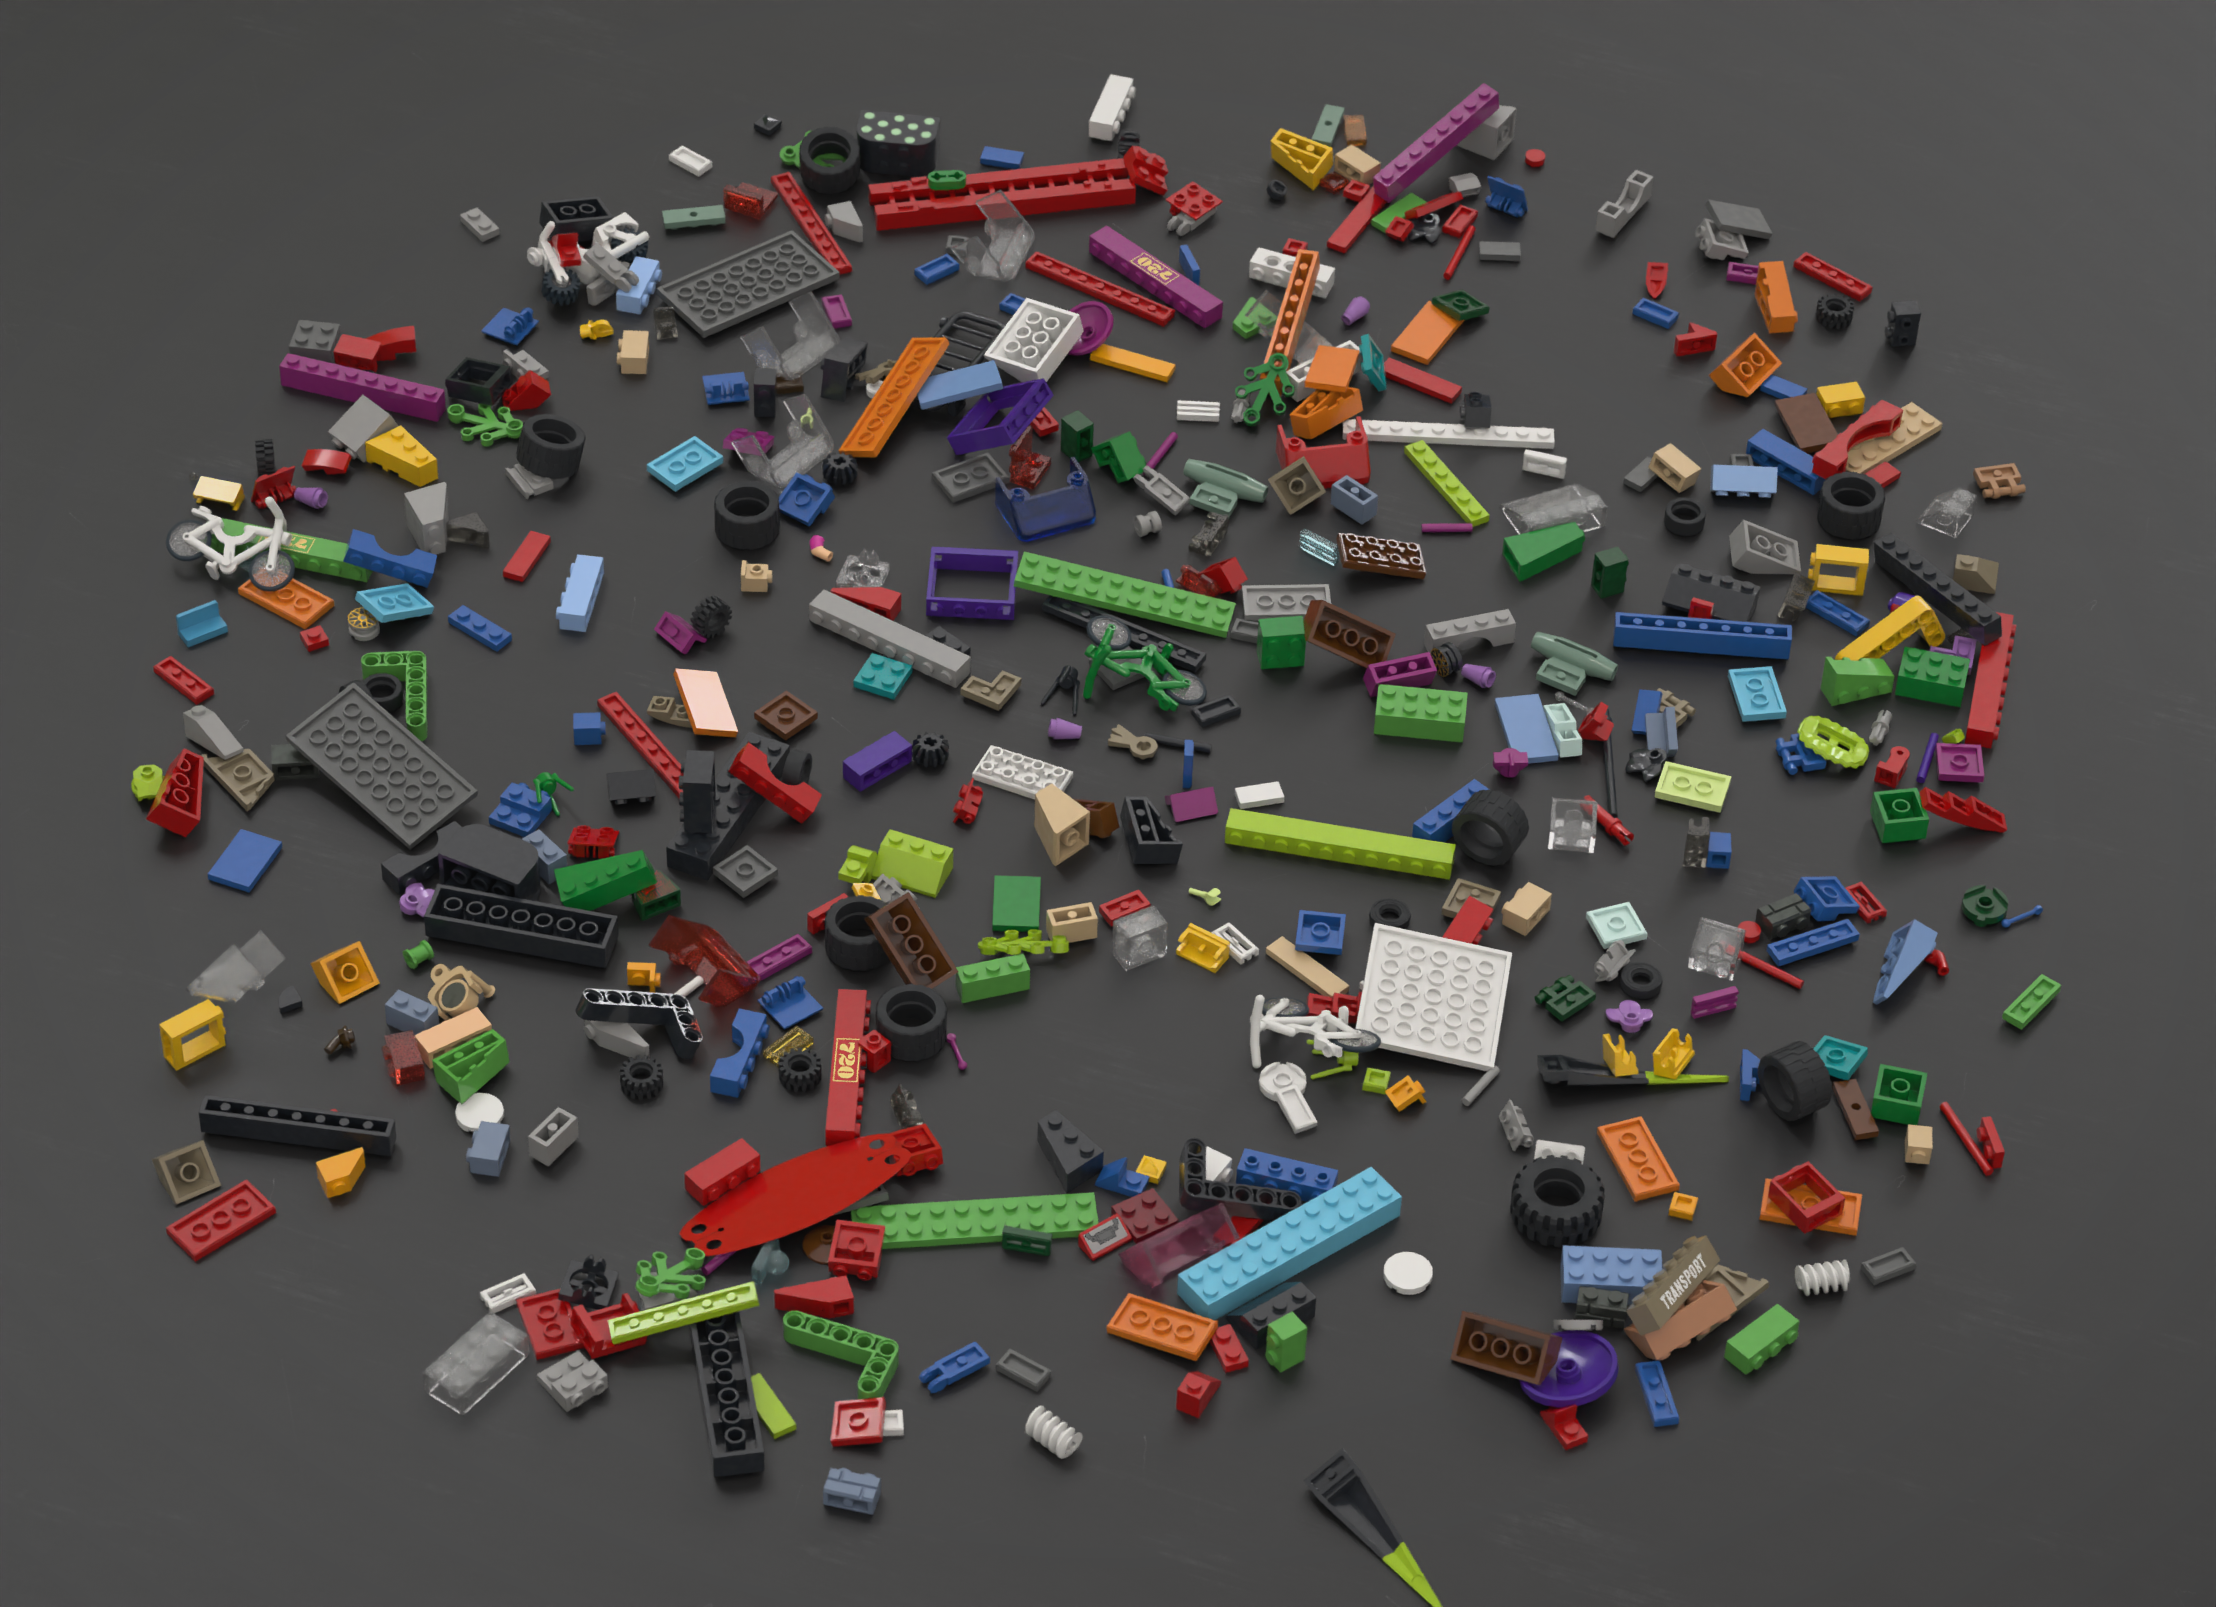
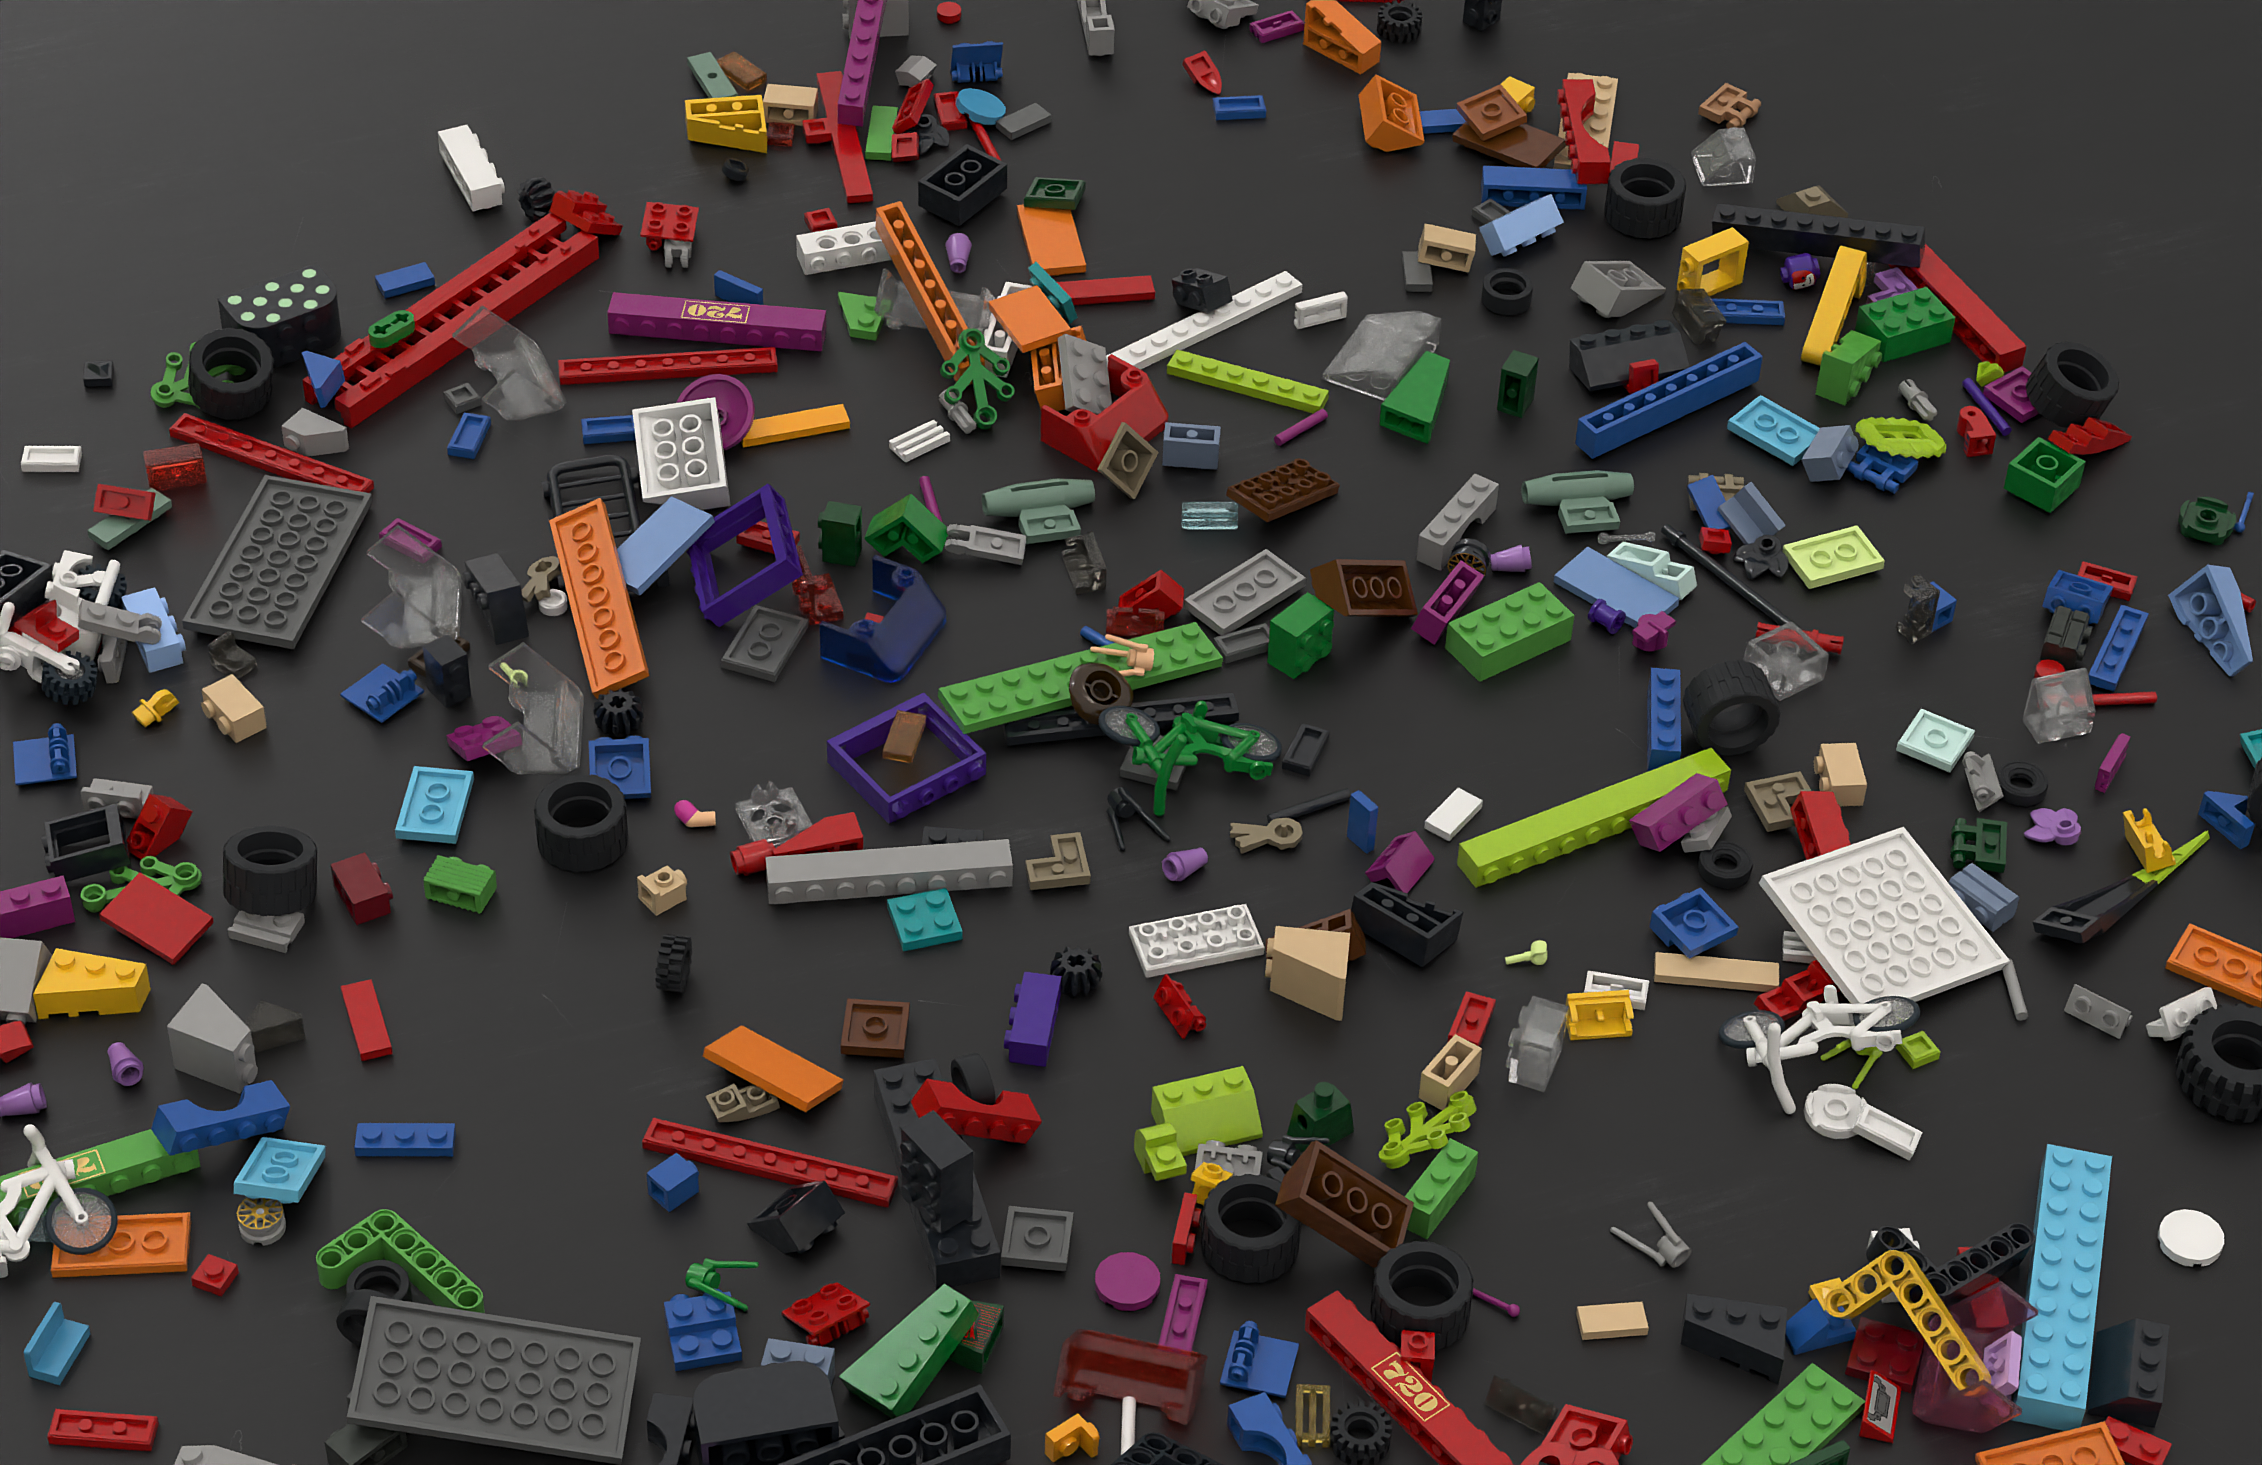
camera: 40 degrees left, 0 degrees up
light blue brick [556,555,604,632] -> none
magenta panel [654,611,707,654] -> none
green tile [992,875,1041,932] -> none
light grey wheel [1133,511,1162,537] -> none
blue brick [1236,1148,1338,1202] -> none
bright green brick [1265,1312,1307,1373] -> none
light orange bracket [1385,1075,1427,1112] -> none
red slope [1578,702,1614,741] -> none
yellow hinge [1603,1034,1638,1077] -> none
red slope [1674,323,1717,357] -> none
none -> red plate [93,484,156,521]
none -> red tile [99,872,214,965]
none -> medium lavender cone [107,1042,144,1086]
none -> blue slope [302,351,345,408]
none -> dark red brick [330,852,393,925]
none -> bright green brick [423,855,497,914]
none -> red brick [730,839,775,876]
none -> clear orange tile [883,710,926,763]
none -> black brick [918,144,1008,226]
none -> dark azure tile [956,88,1006,125]
none -> light grey plate [1058,334,1112,415]
none -> dark brown hat [1069,663,1133,725]
none -> light nougat plant [1090,634,1154,677]
none -> magenta tile [1095,1252,1160,1311]
none -> black plant [1267,1134,1330,1172]
none -> dark green torso [1287,1082,1354,1154]
none -> dark orange plate [1457,84,1527,141]
none -> tan tile [1576,1301,1649,1340]
none -> dark purple bush [1587,599,1626,634]
none -> light grey plant [1610,1202,1691,1268]
none -> magenta brick [1629,773,1728,852]
none -> light grey plate [1681,807,1732,853]
none -> red plate [1699,527,1732,554]
none -> sand blue brick [1801,425,1859,482]
none -> yellow beam [1824,1250,1991,1395]
none -> sand blue brick [1949,863,2019,932]
none -> lavender bracket [1980,1331,2022,1415]
none -> black tyre [2026,341,2119,428]

